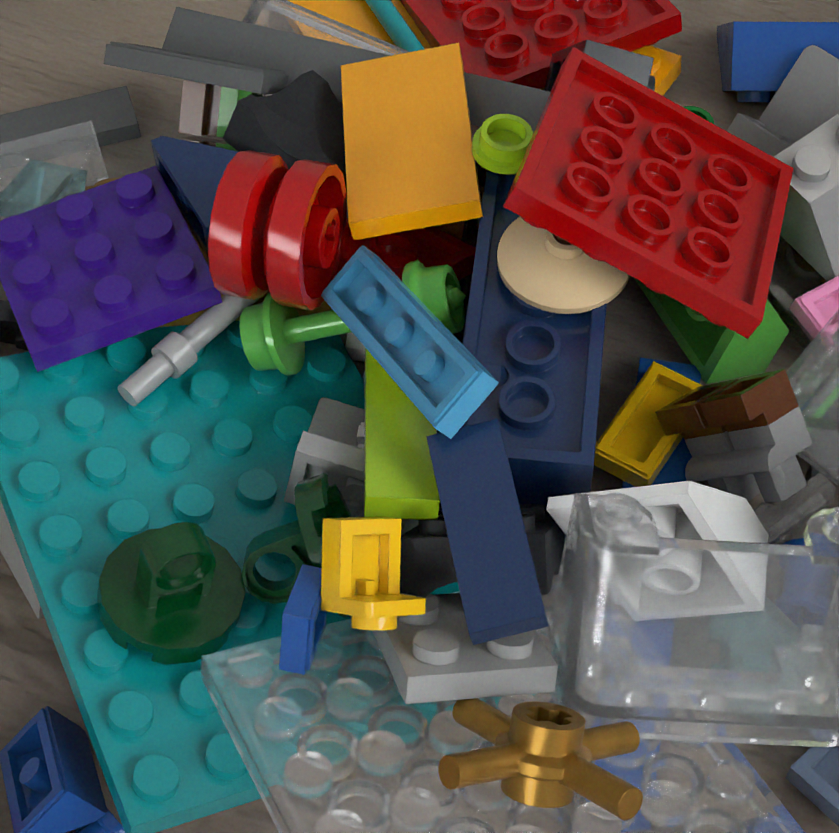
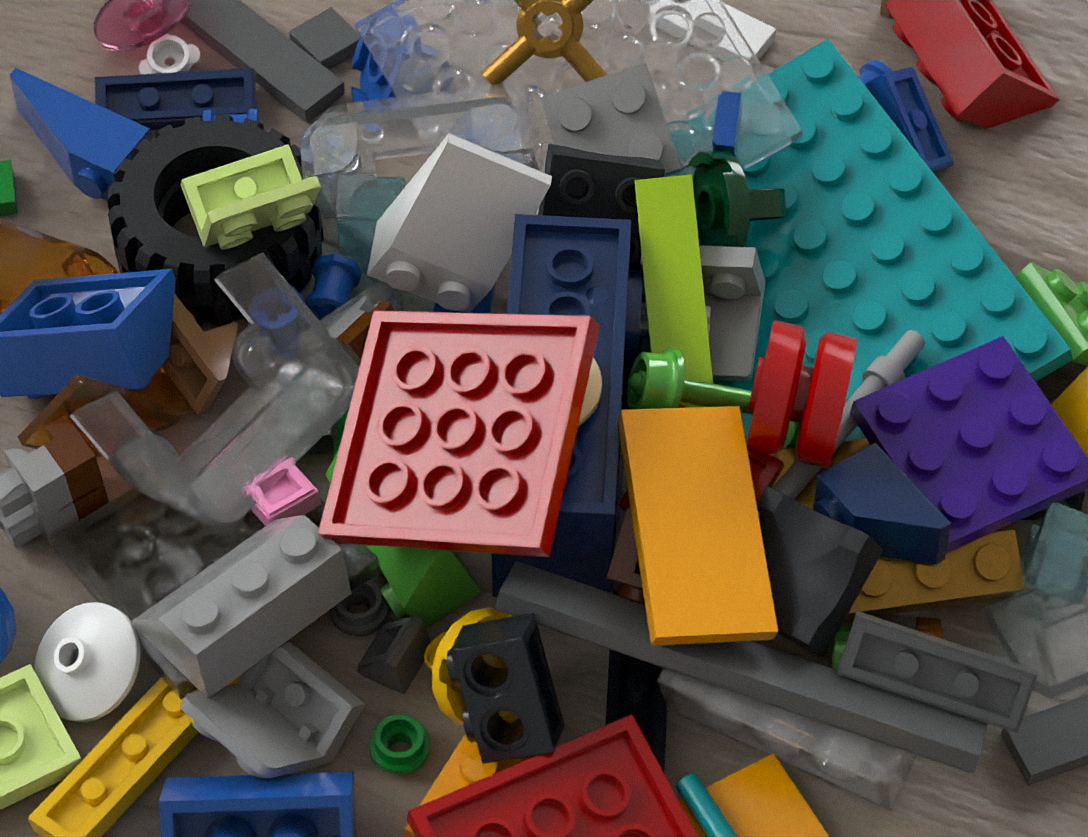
camera: 175 degrees right, 0 degrees up
dark green tile [97,522,246,665] -> none
dark azure tile [321,245,499,439] -> none
yellow bracket [321,517,426,630] -> none
dark blue tile [426,418,549,645] -> none
lime plate [472,114,533,175] -> none

